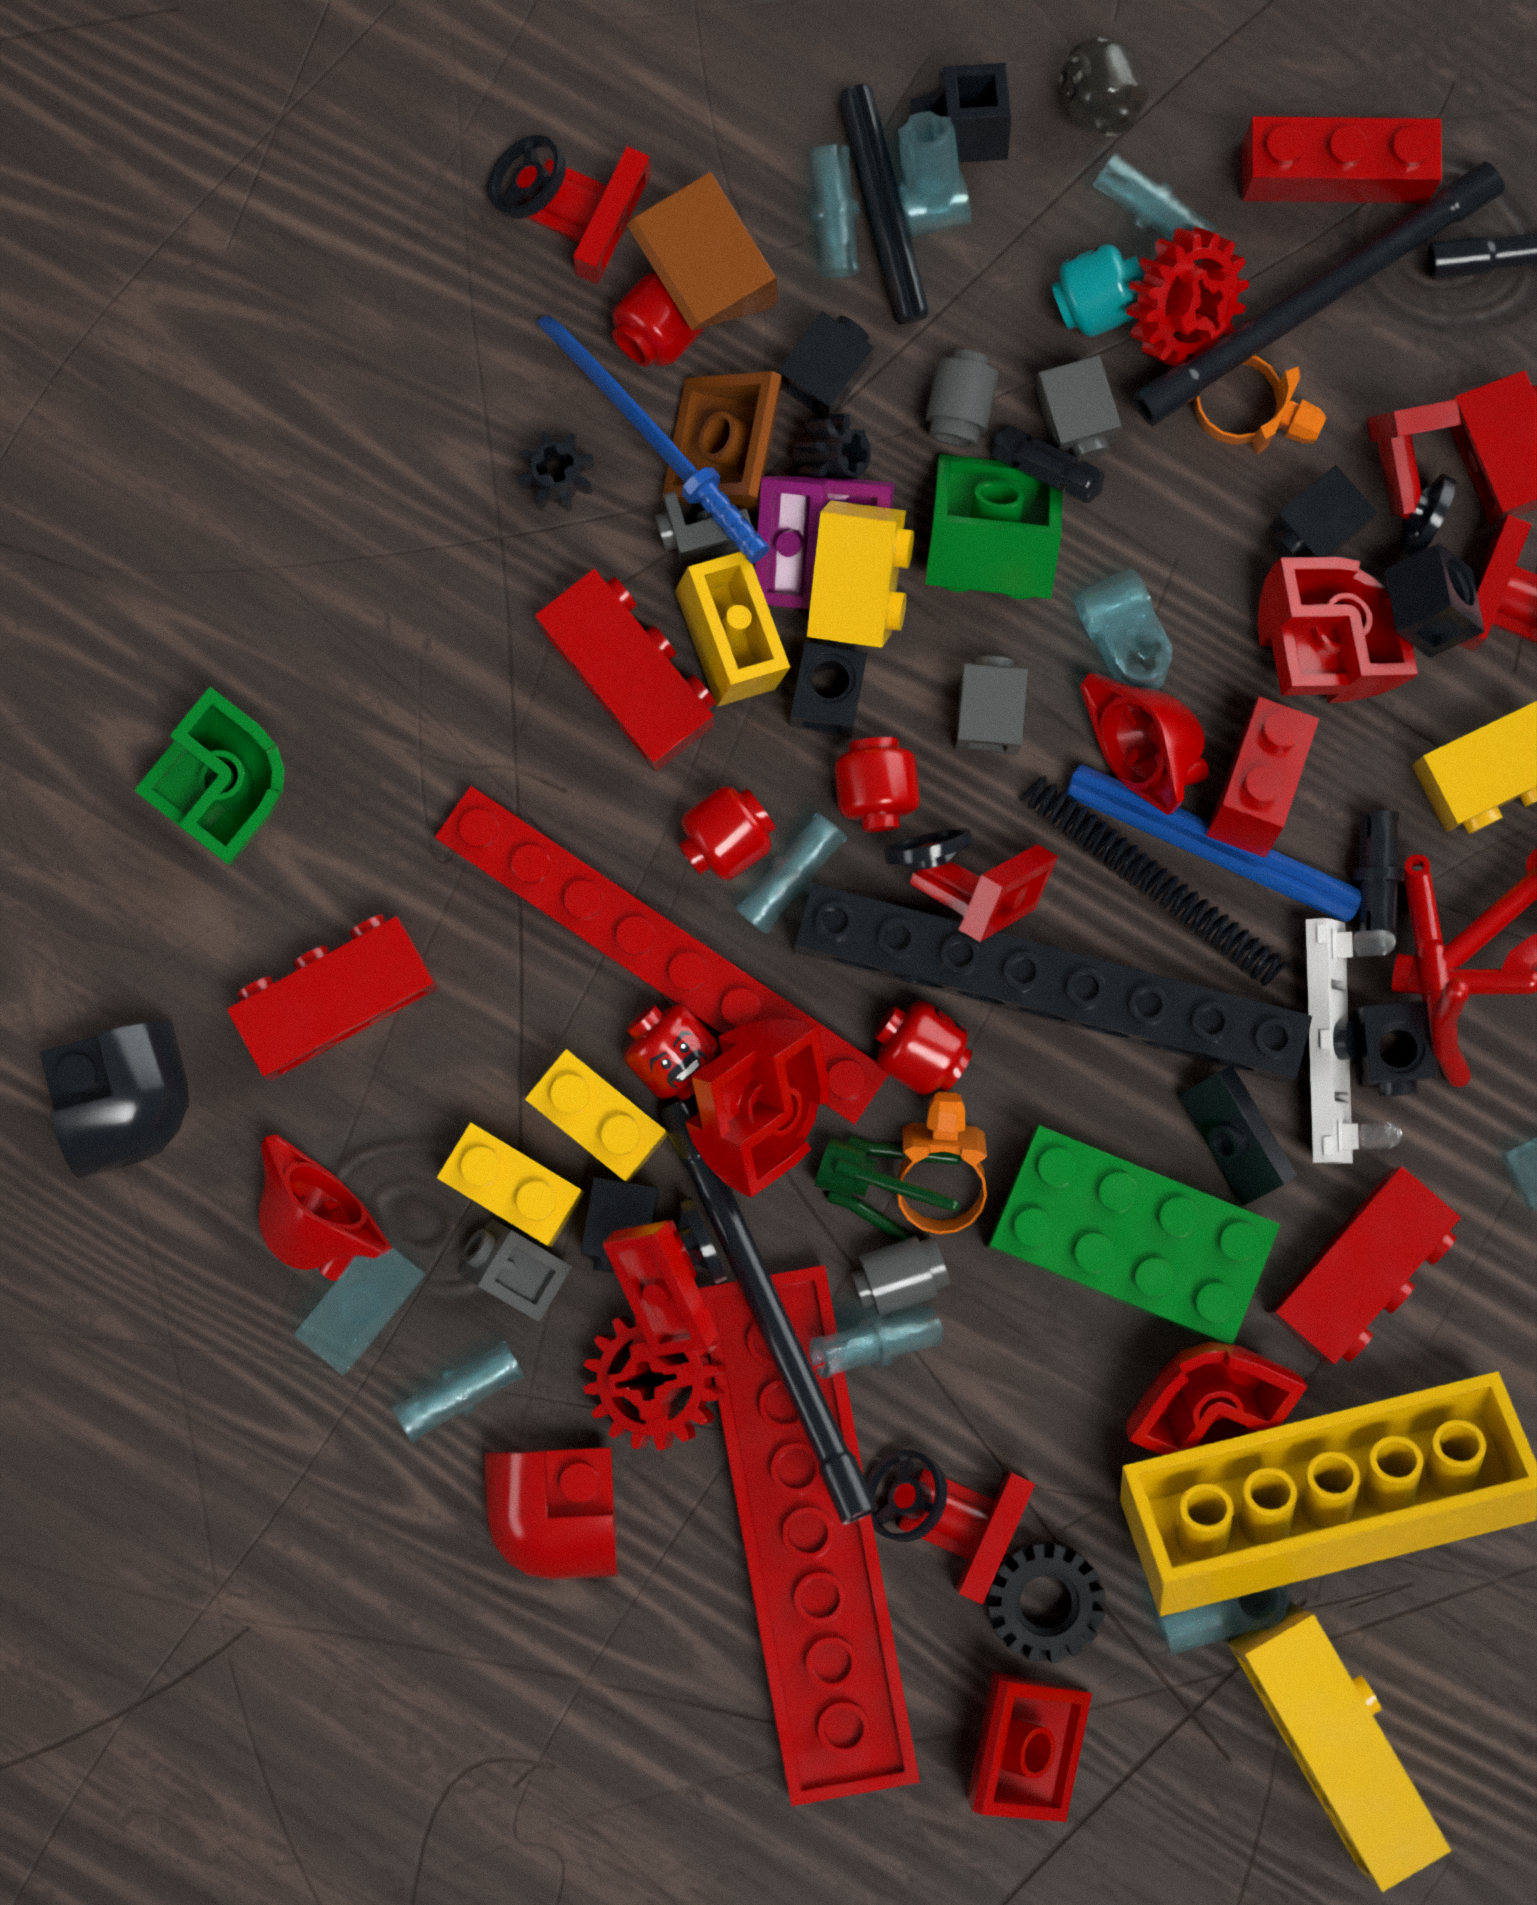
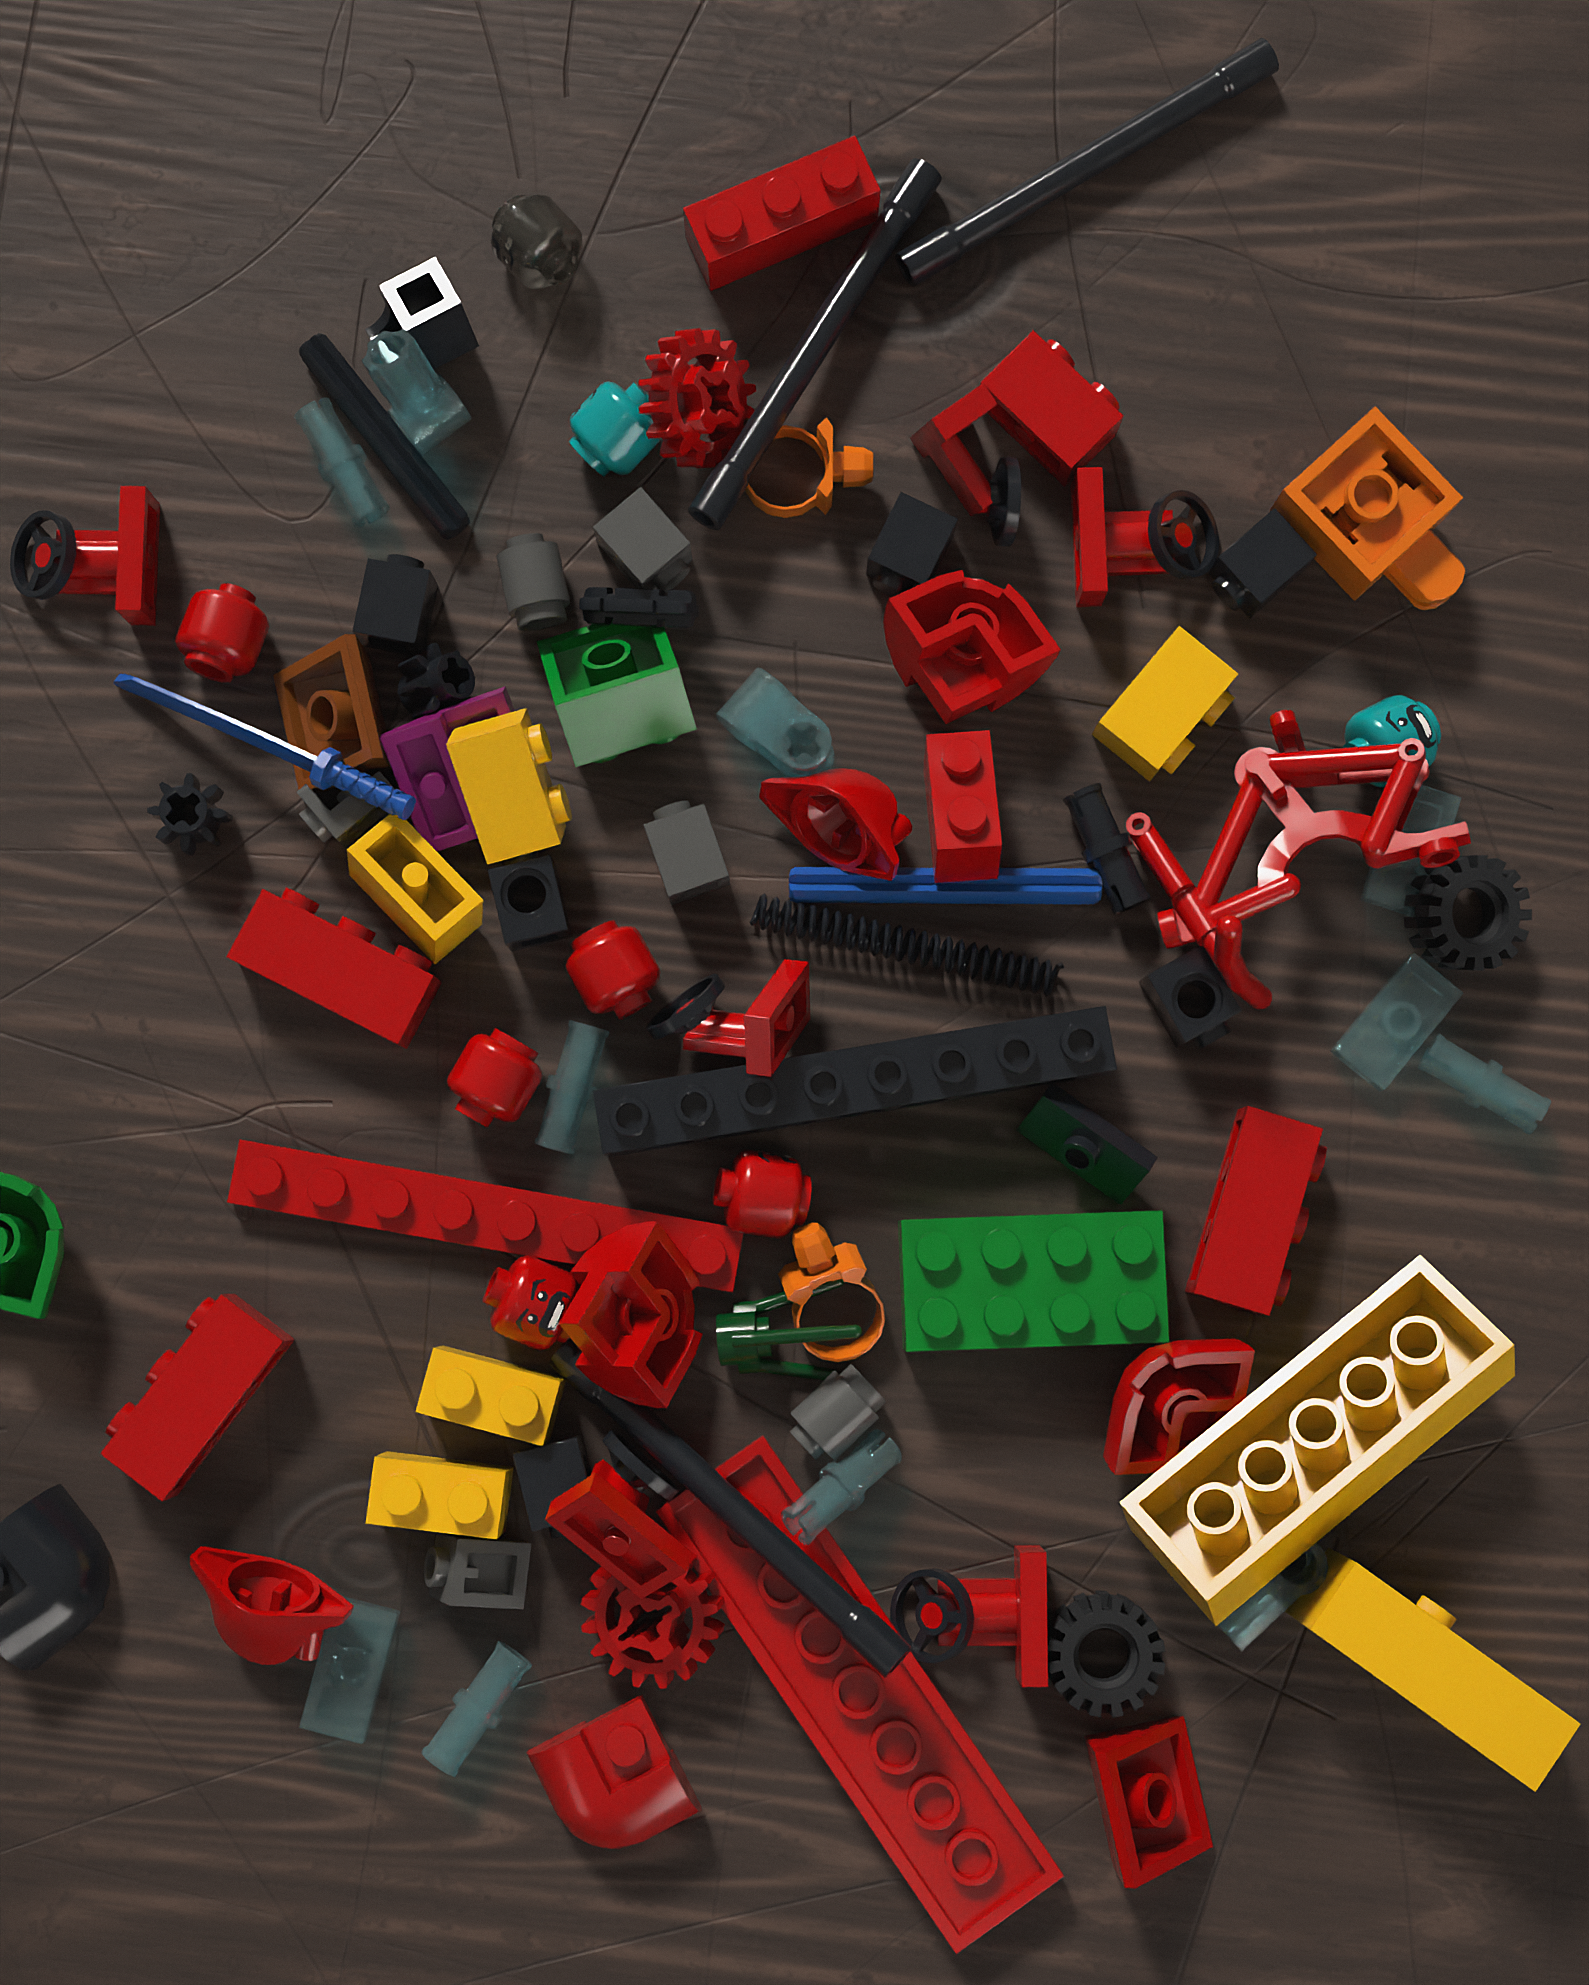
camera: 25 degrees left, 0 degrees up
dark orange slope [627,172,779,331] -> none
clear light blue pin [1093,153,1217,242] -> none
white piece [1306,918,1402,1164] -> none
black brick [1385,543,1485,658] -> none

